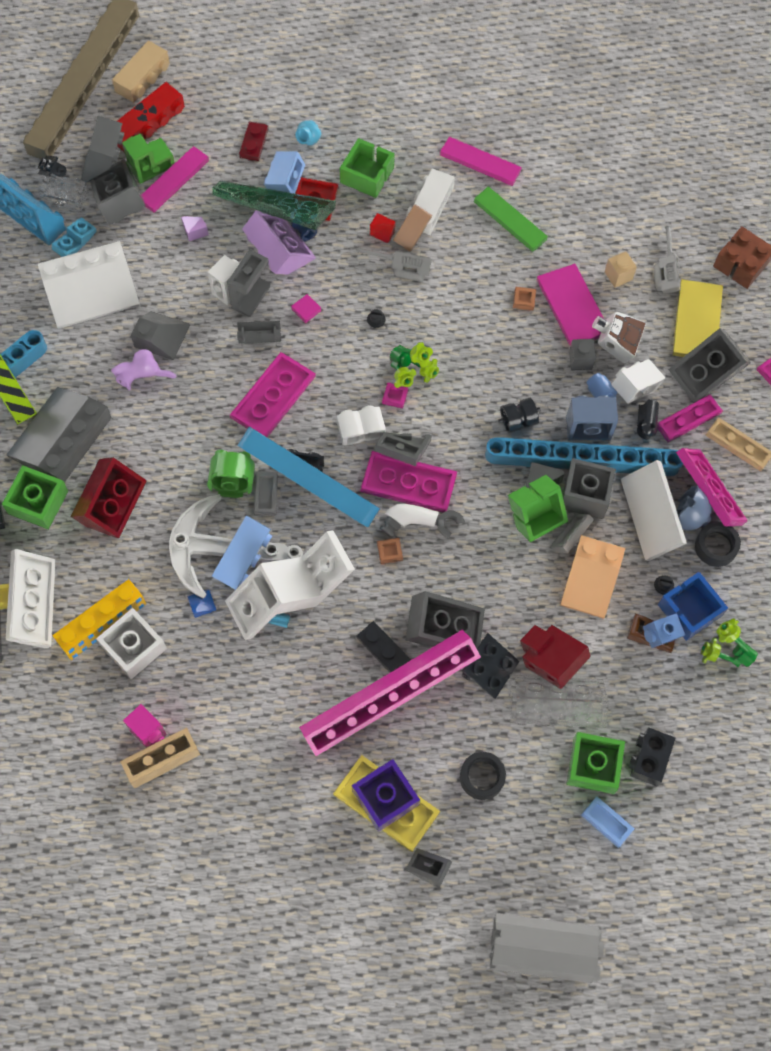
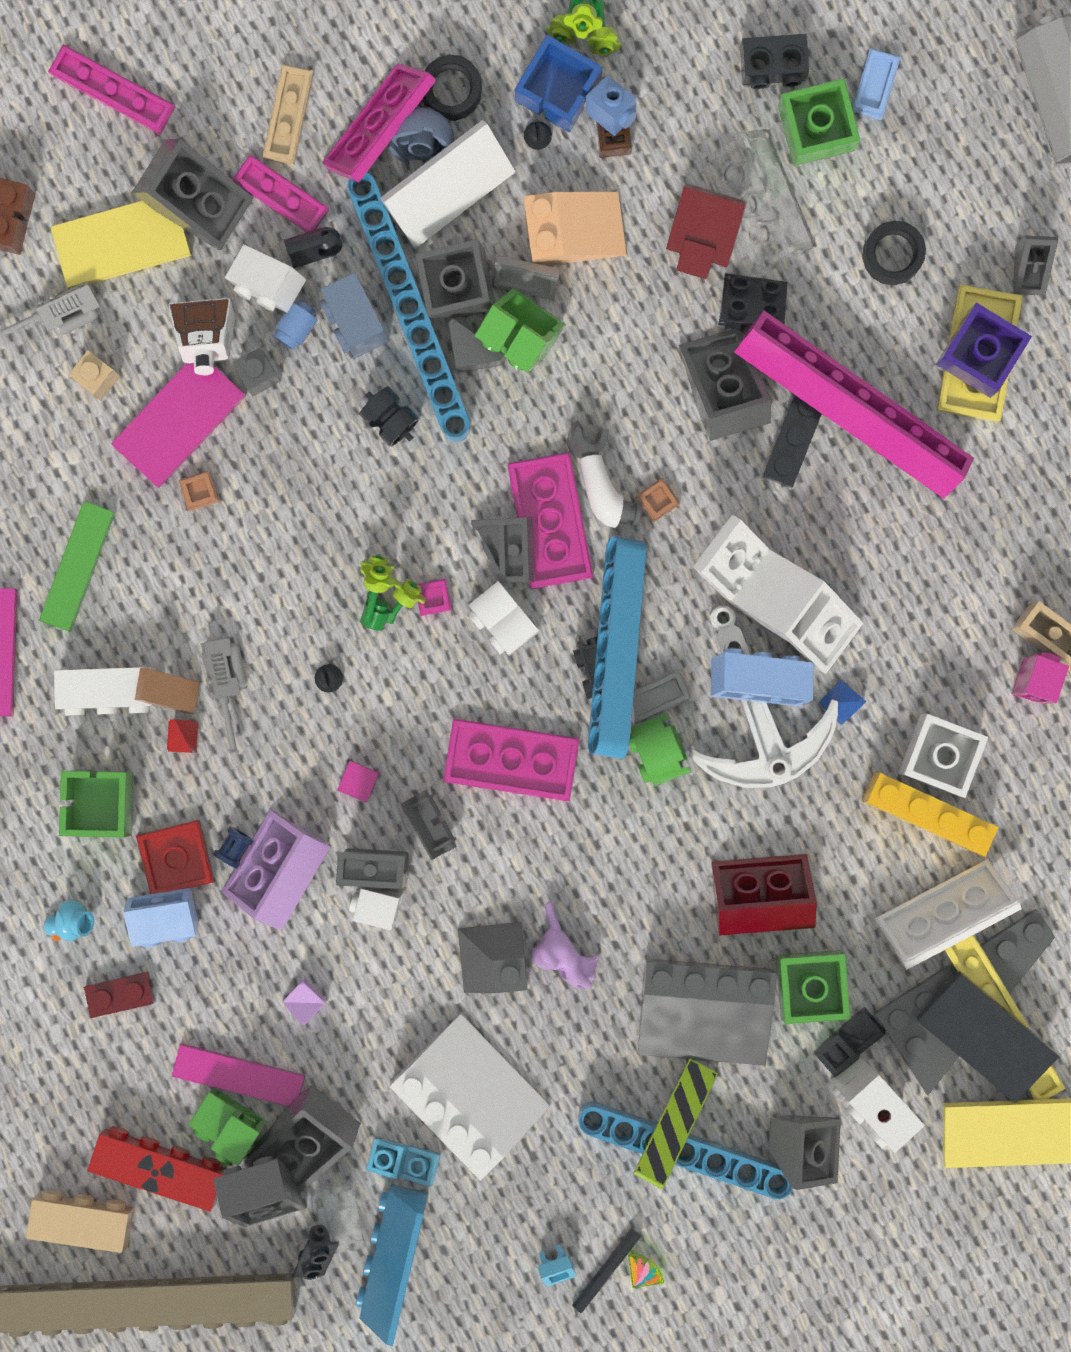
camera: 110 degrees left, 20 degrees up
clear green wing [212,181,336,230] -> none

